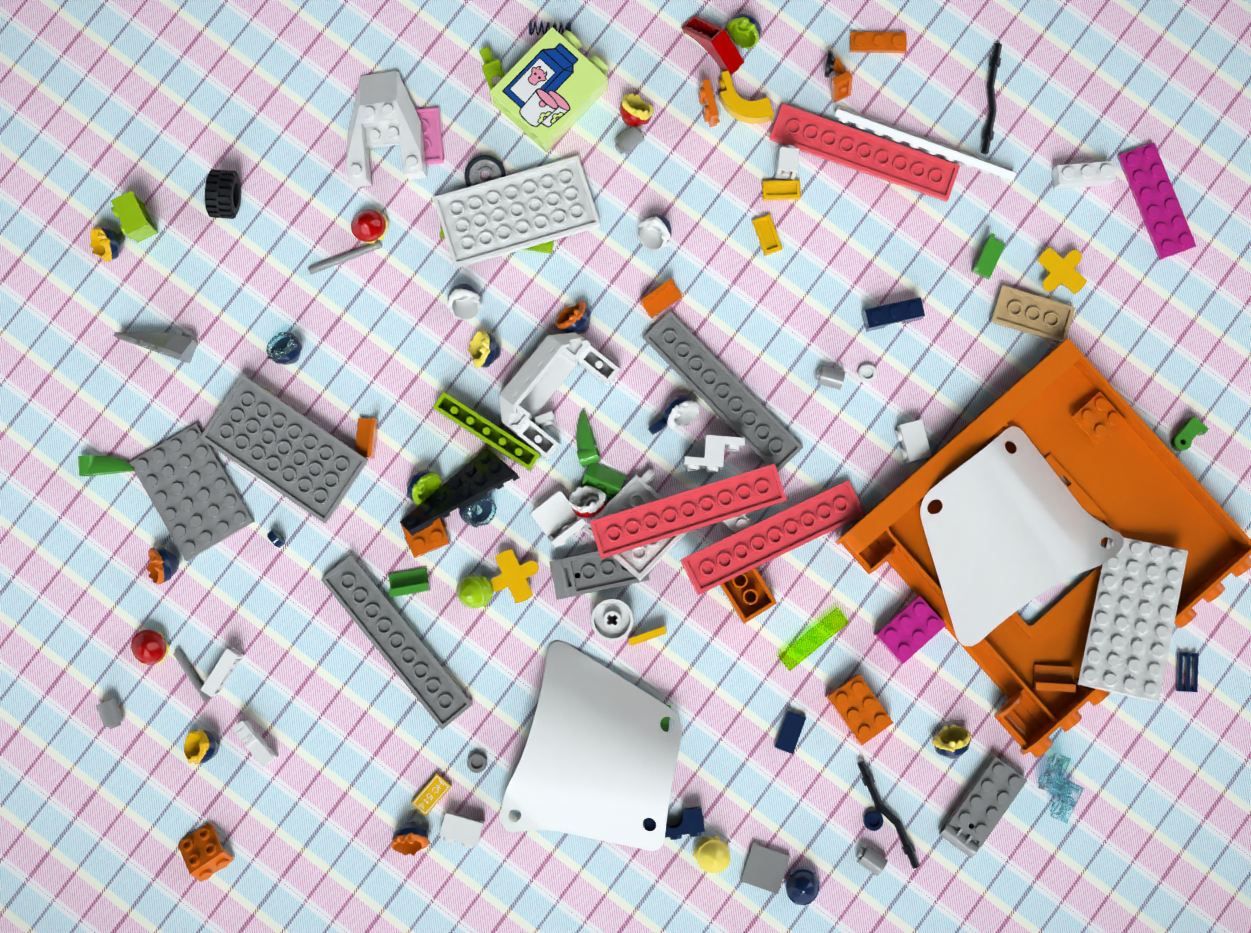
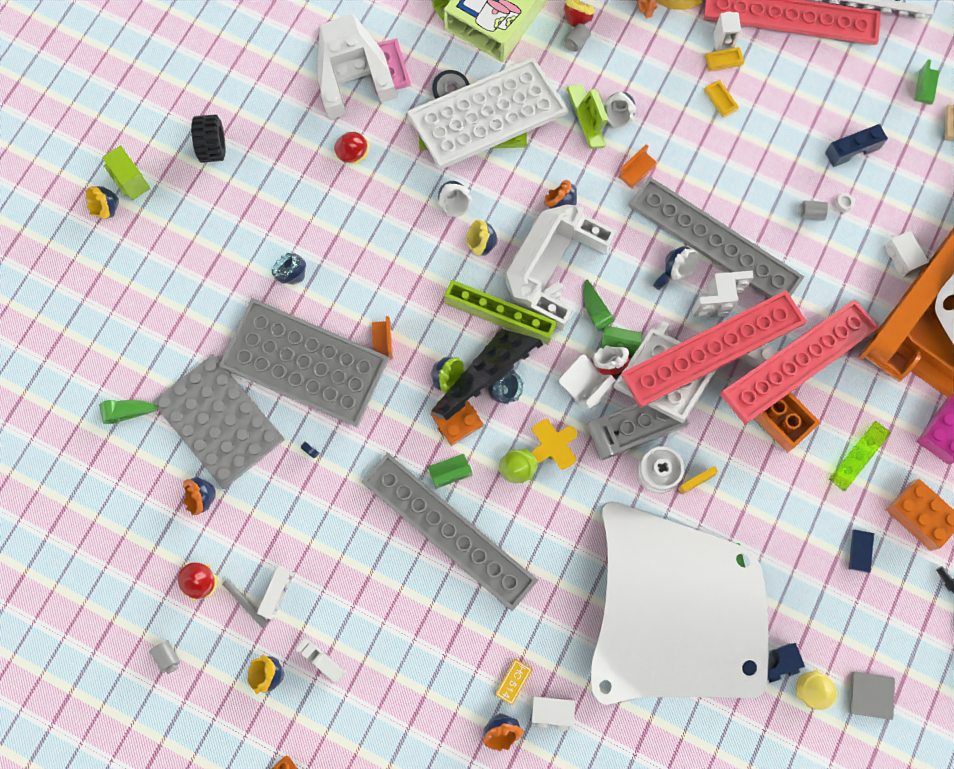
camera: 10 degrees left, 10 degrees down
light grey wedge [114,332,198,364] -> none
light grey bar [308,241,382,274] -> none
light grey tile [467,753,487,773] -> none
dark blue hair [784,867,821,905] -> none
none -> lime bracket [567,85,608,149]

